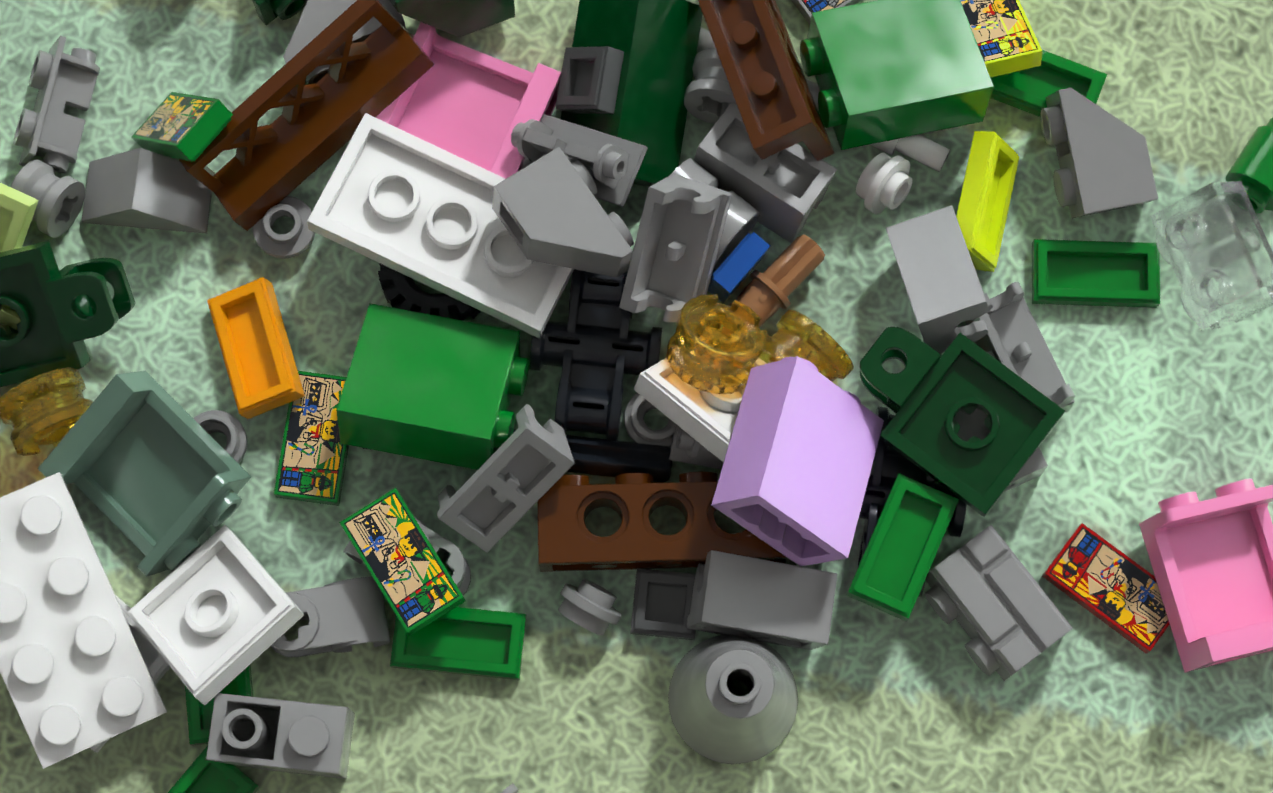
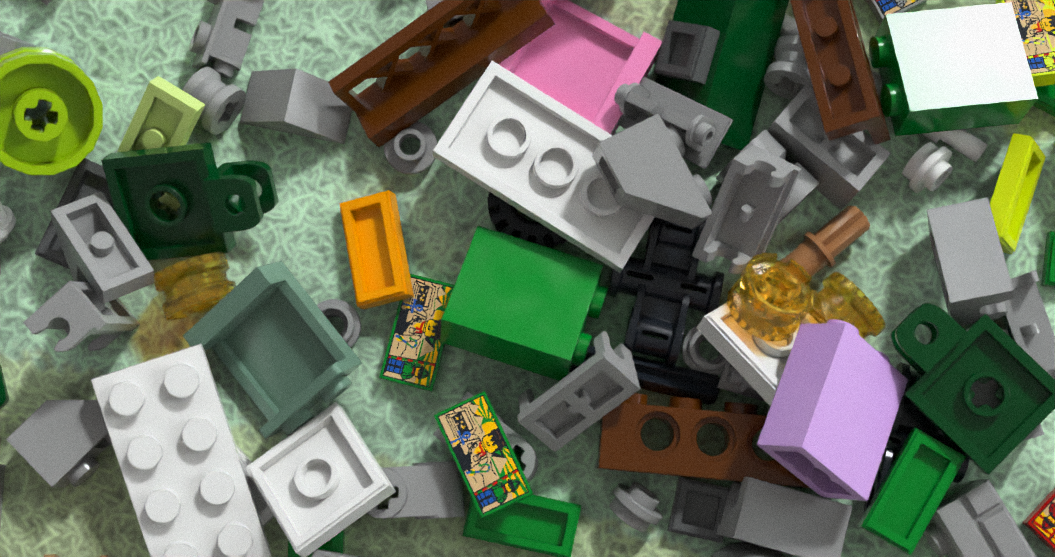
camera: 10 degrees right, 5 degrees up
tile [131,92,233,162] -> none
blue tile [708,232,770,304] -> none

